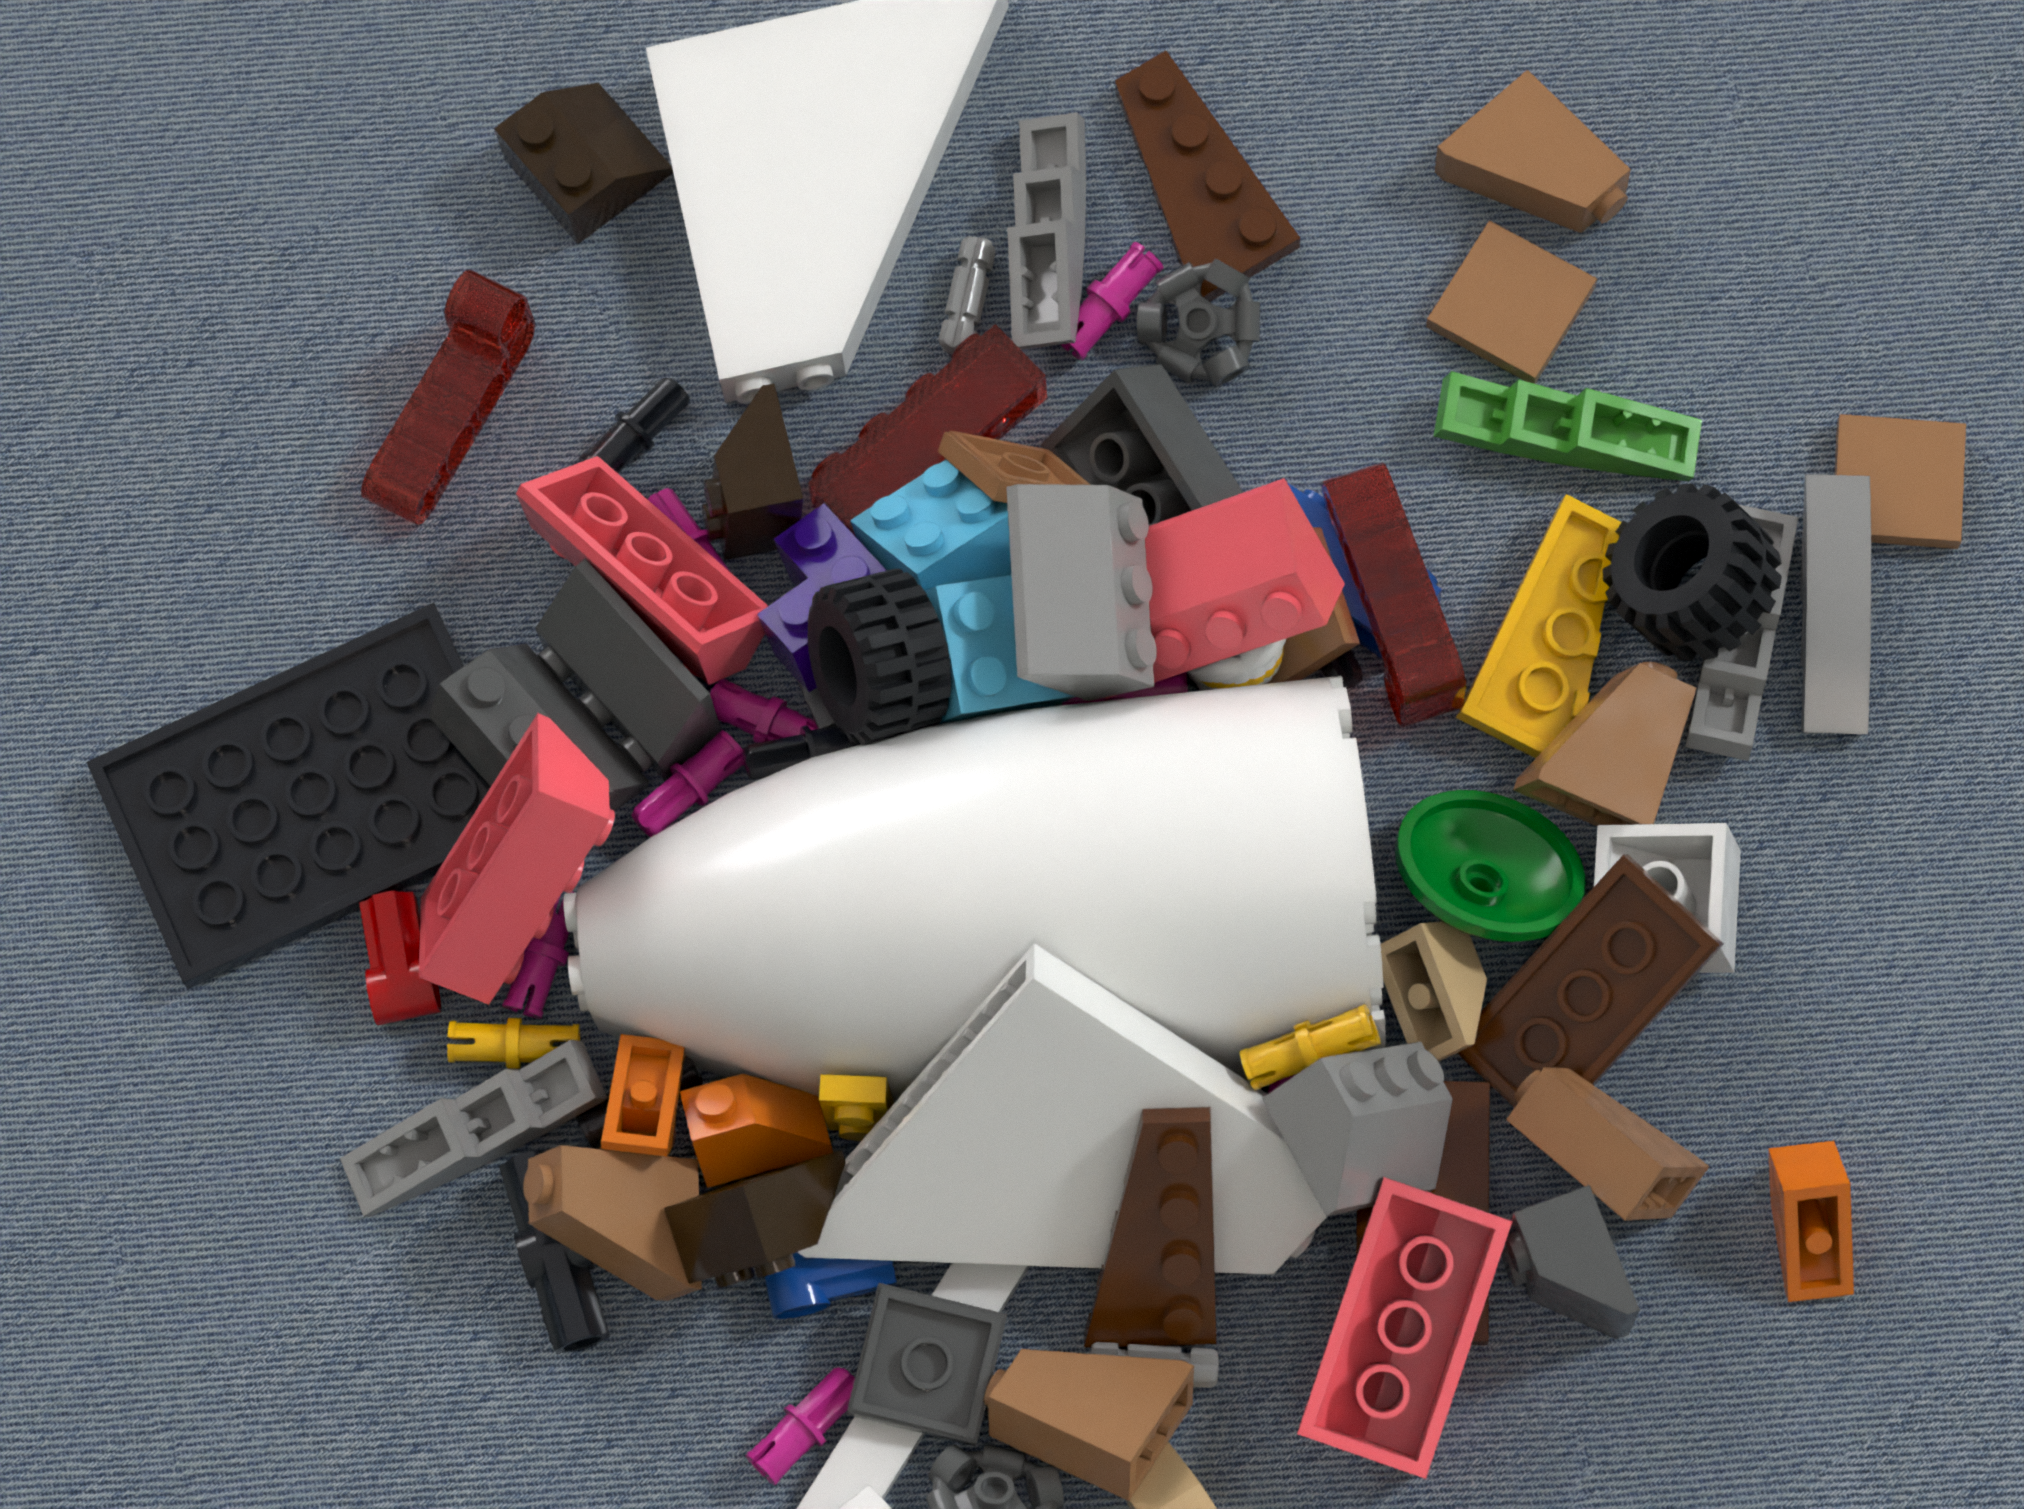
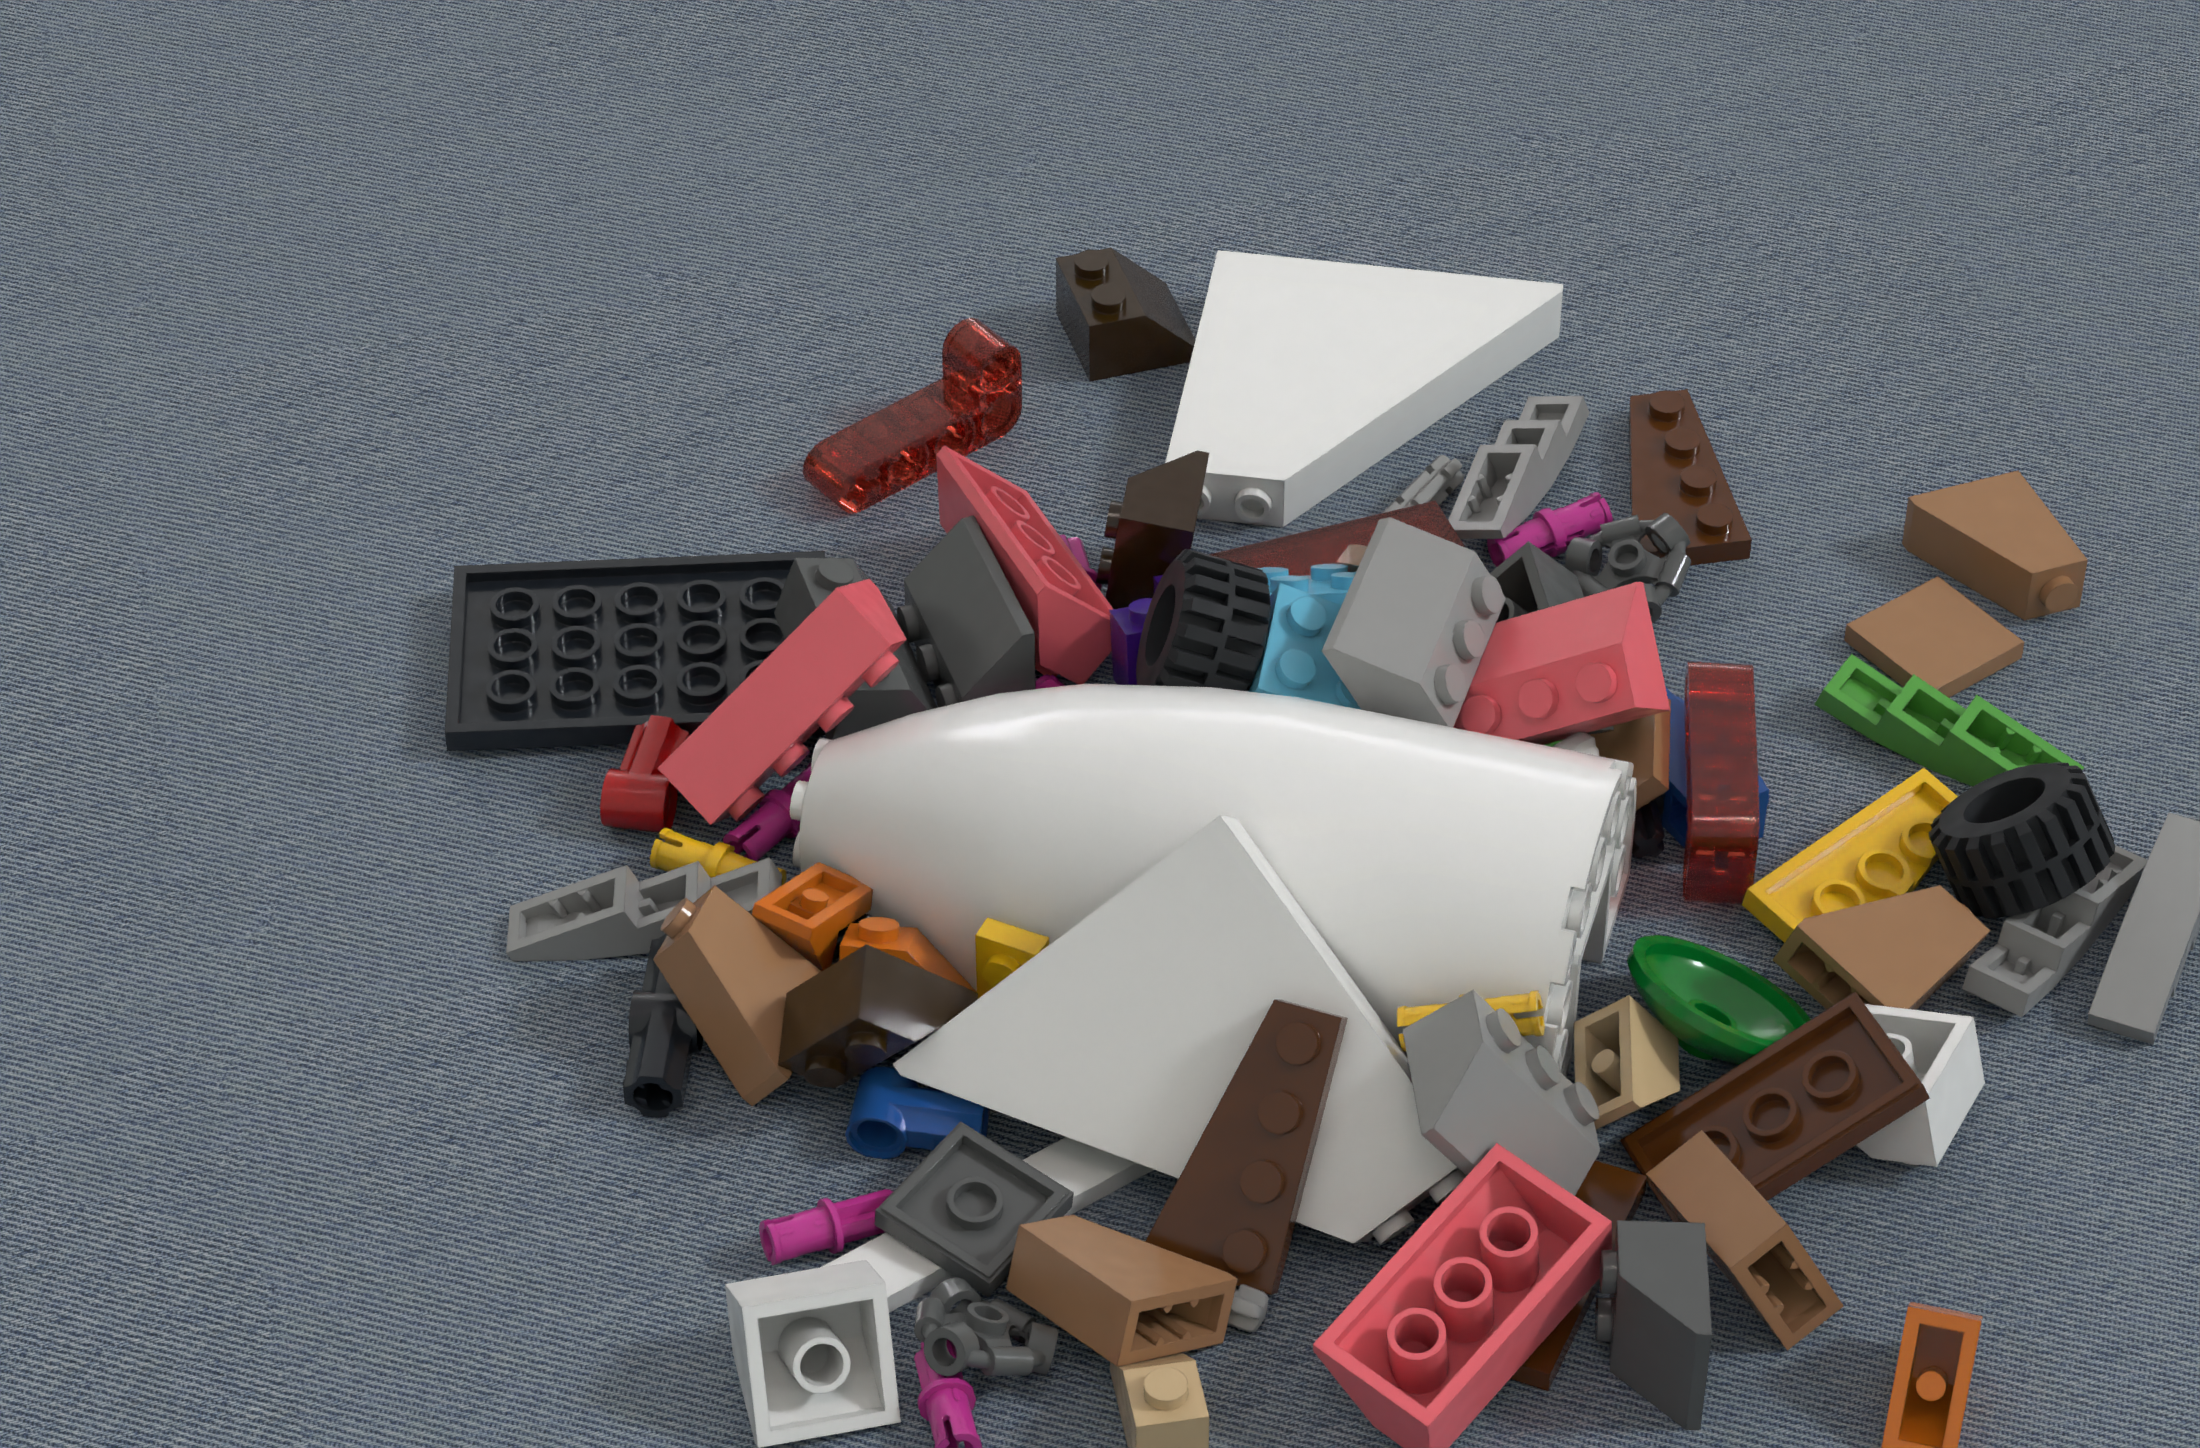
camera: 15 degrees right, 30 degrees down
black axle [579,377,690,474] -> none

